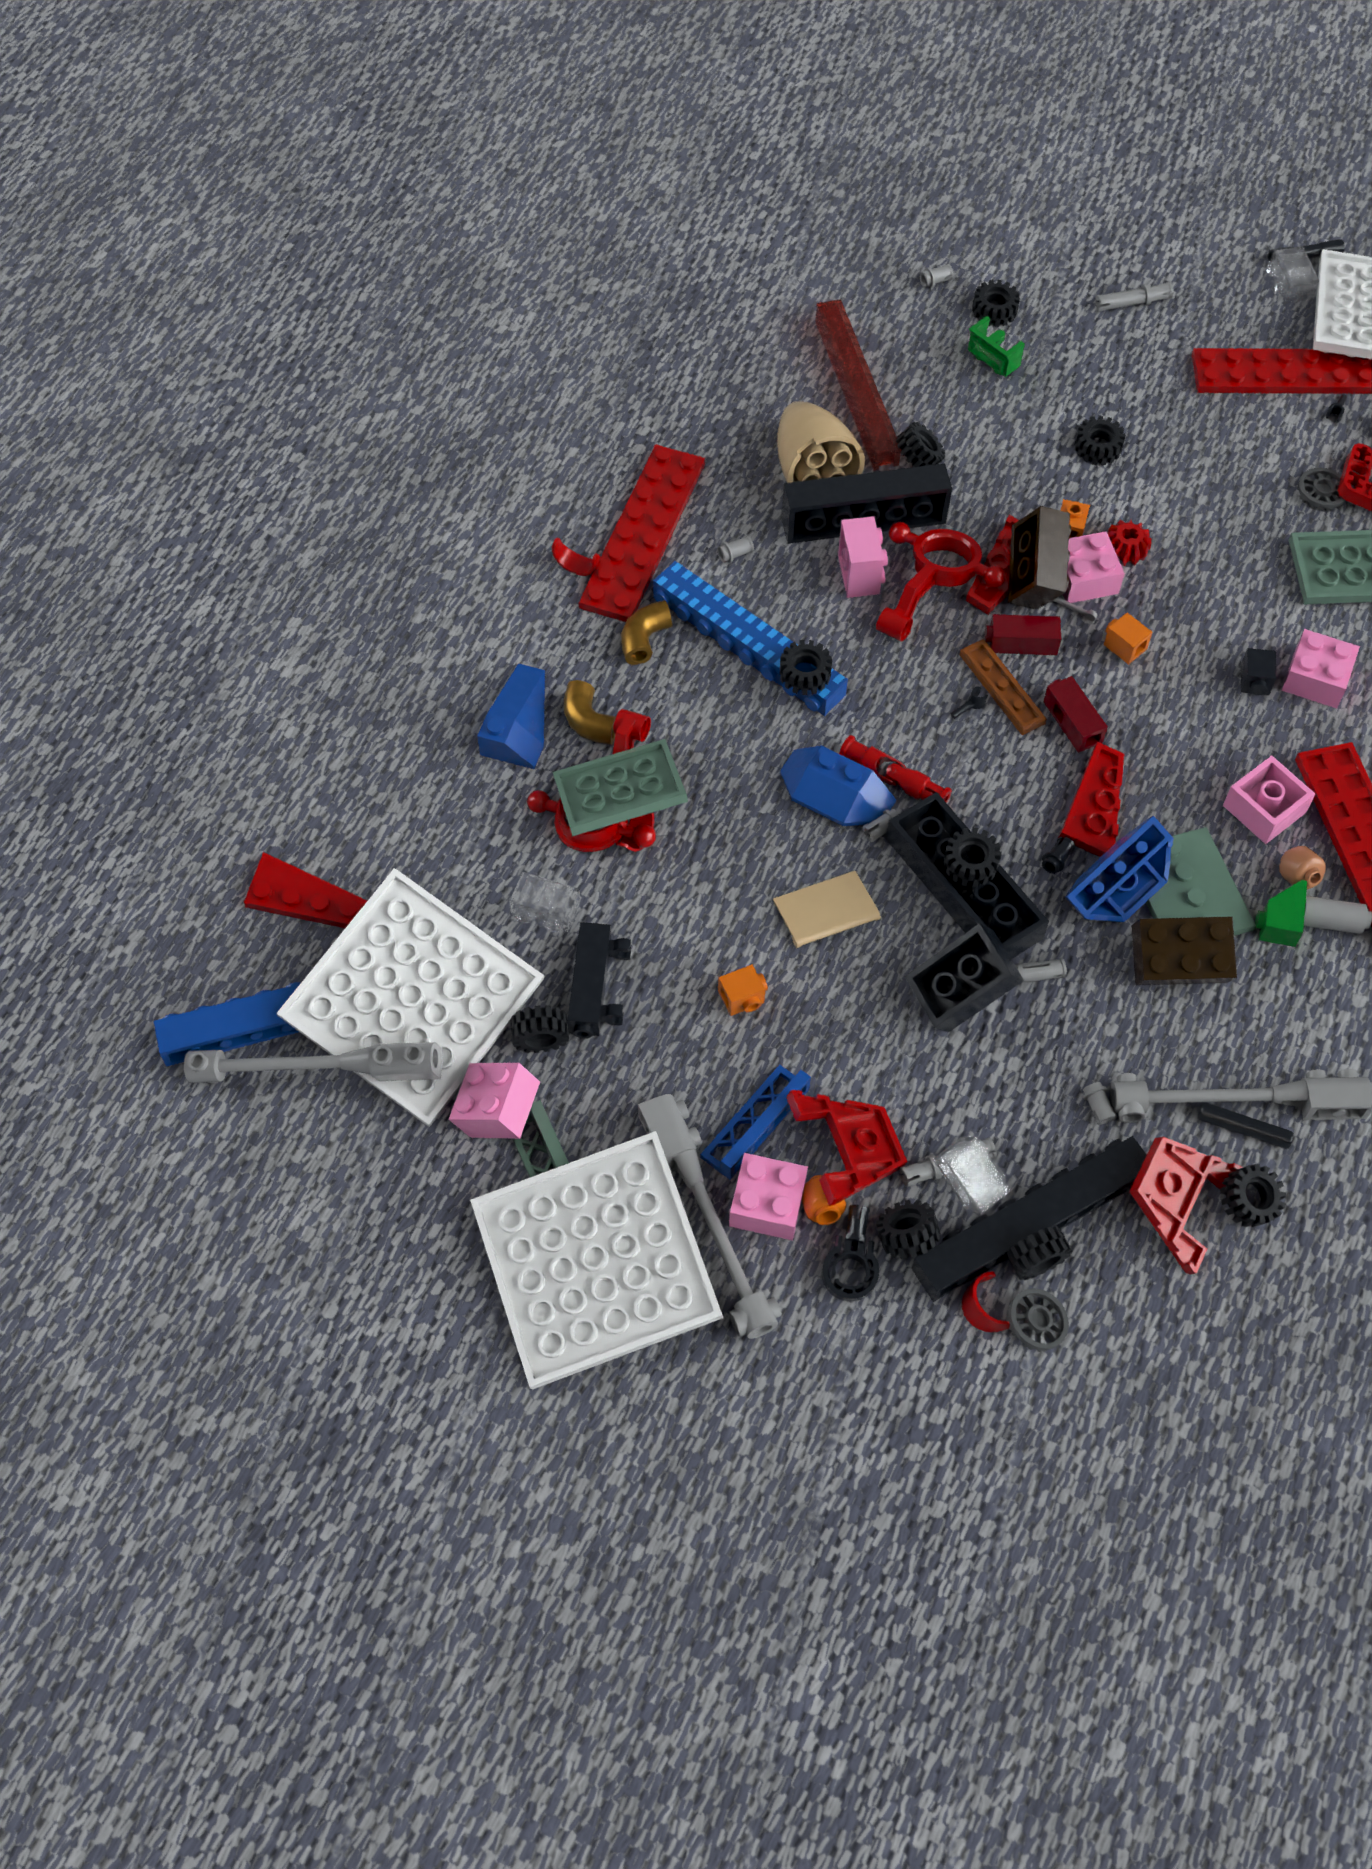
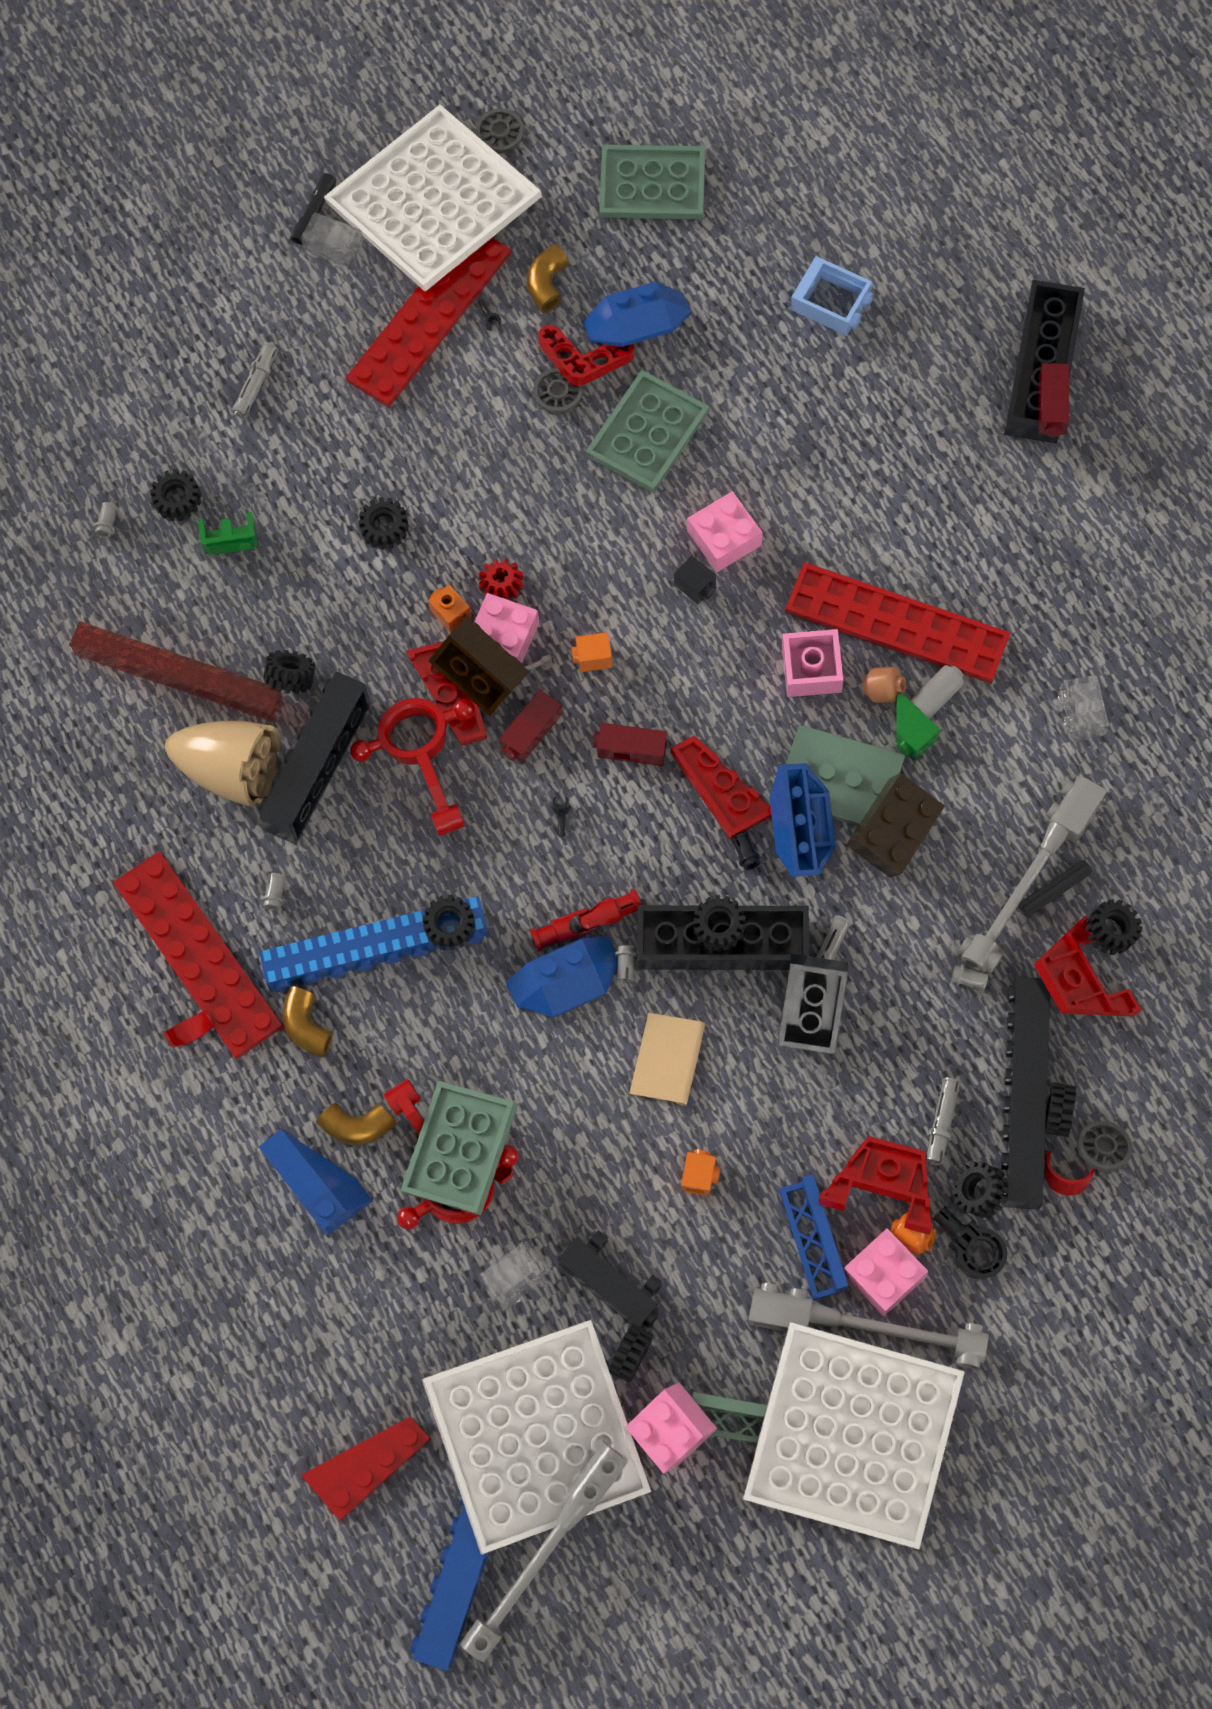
camera: 50 degrees left, 10 degrees up
bright pink brick [838,517,888,598] -> none
clear brick [933,1137,1011,1214] -> none
dark orange tile [959,639,1047,735] -> none

